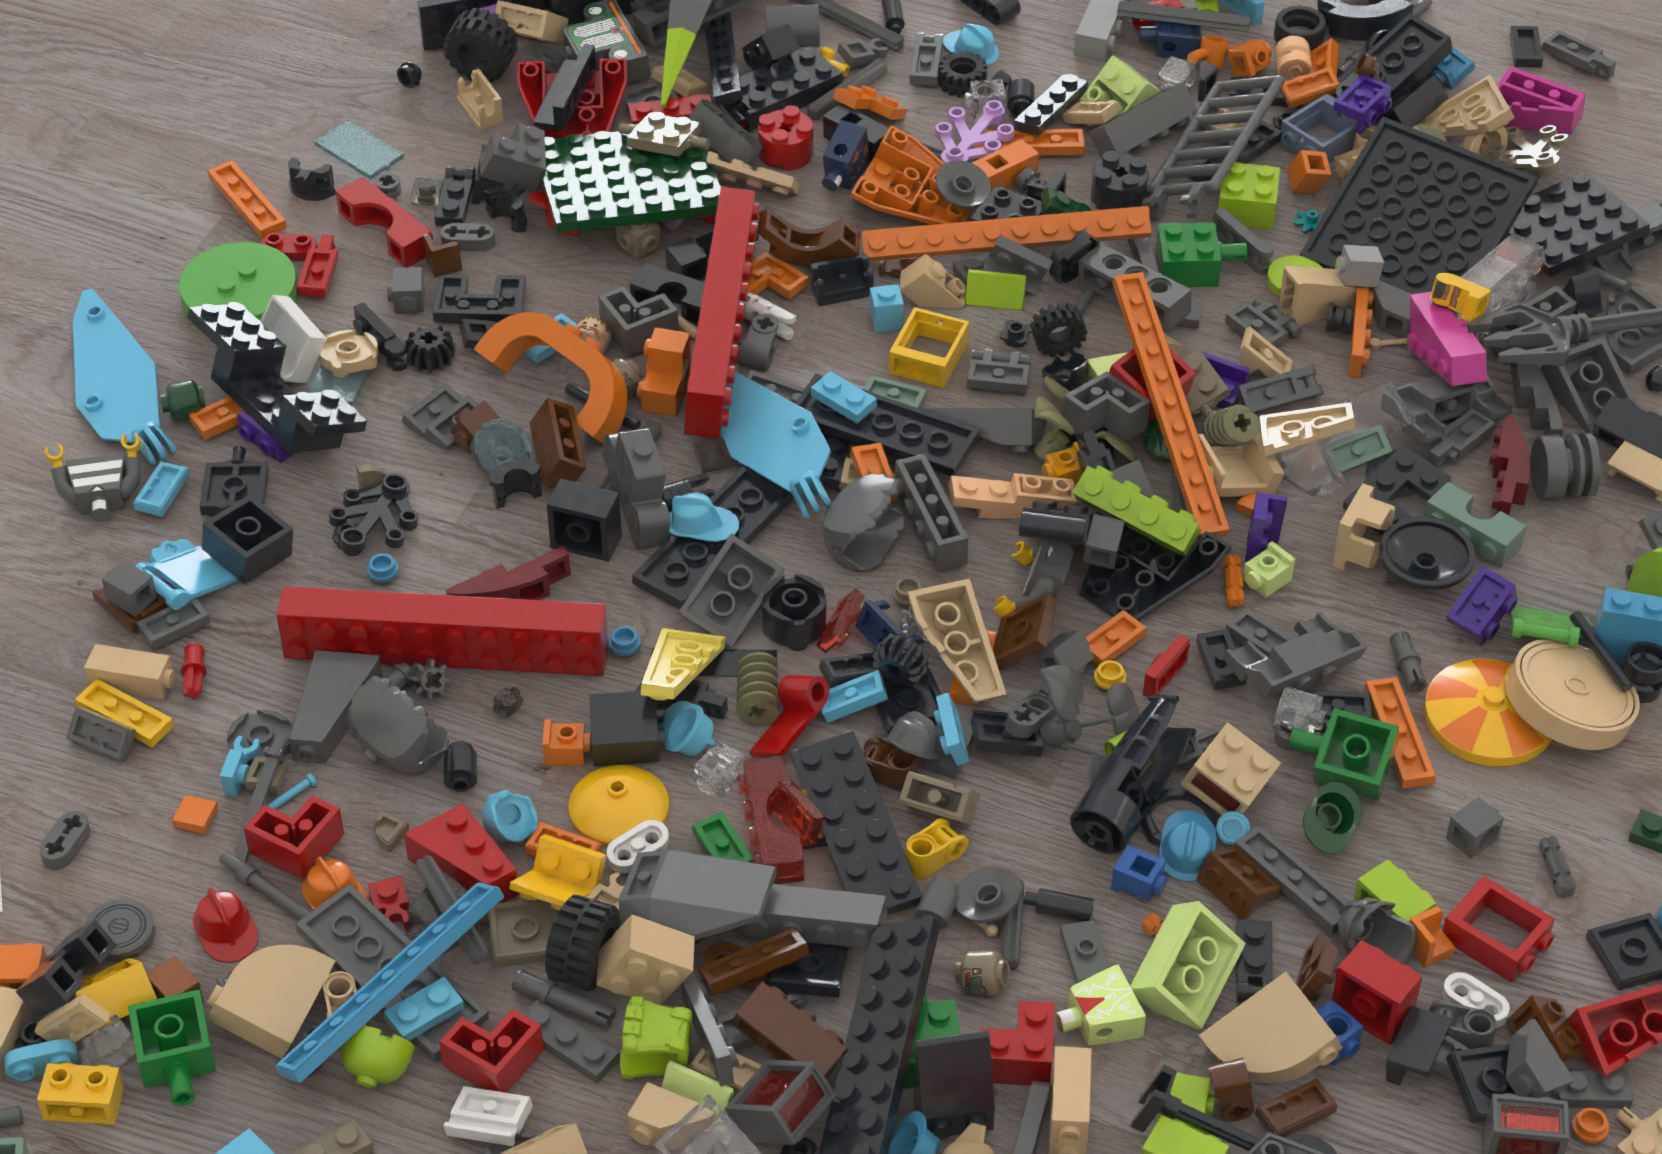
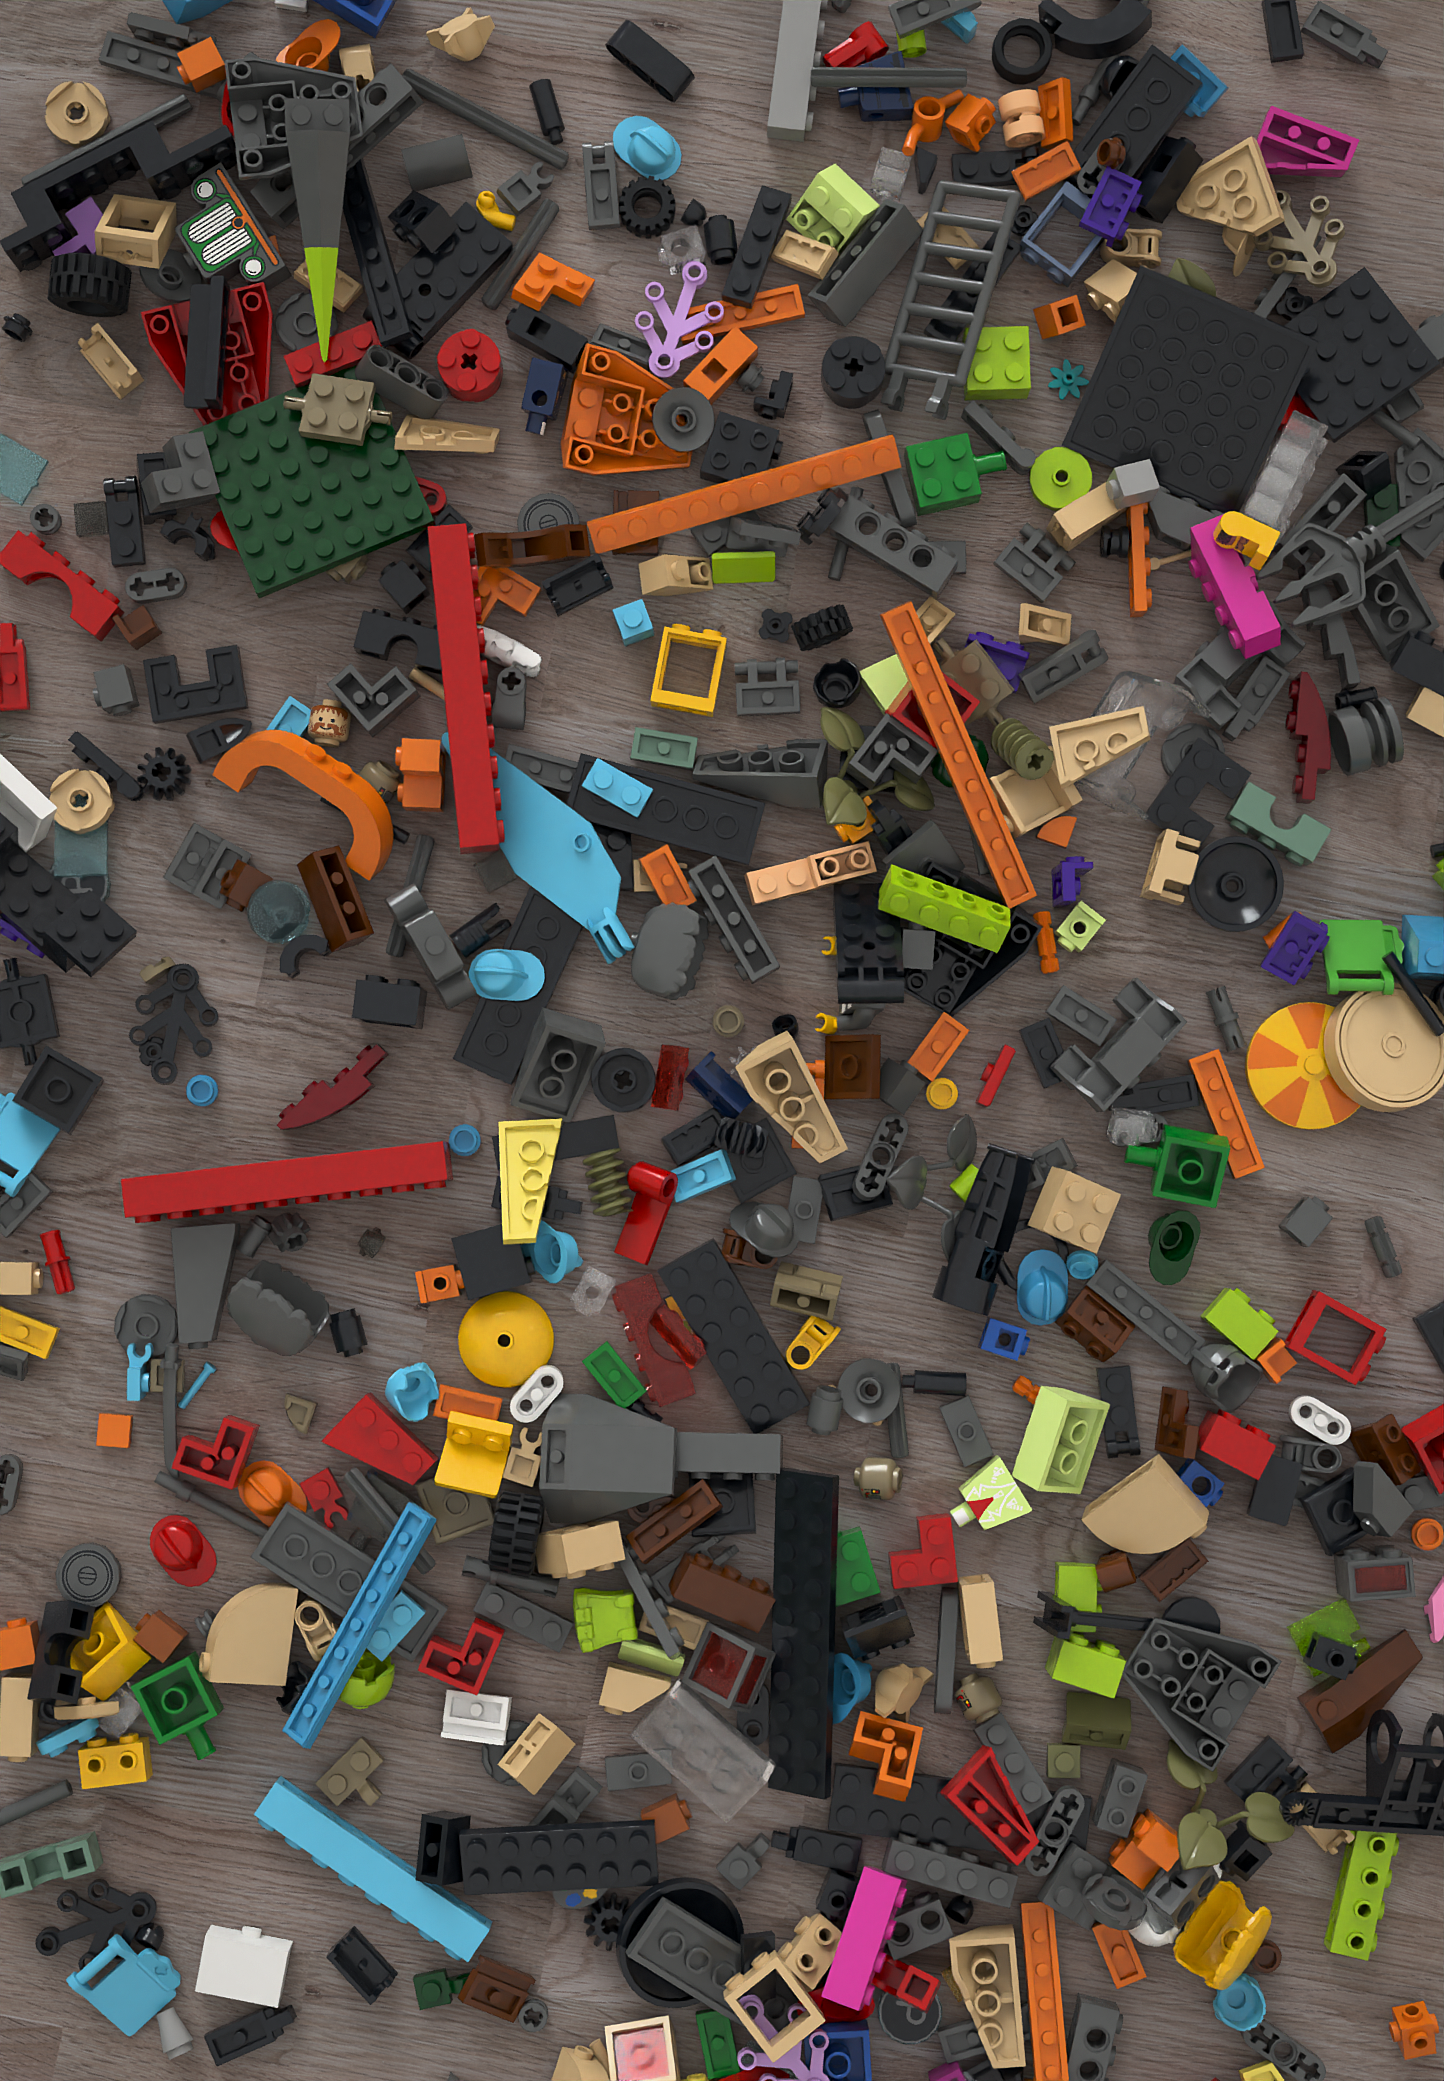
camera: 10 degrees left, 40 degrees up
medium azure plate [934,693,970,766] -> none
dark green plate [1041,186,1092,215] -> none
sand green plate [1323,424,1393,477] -> none

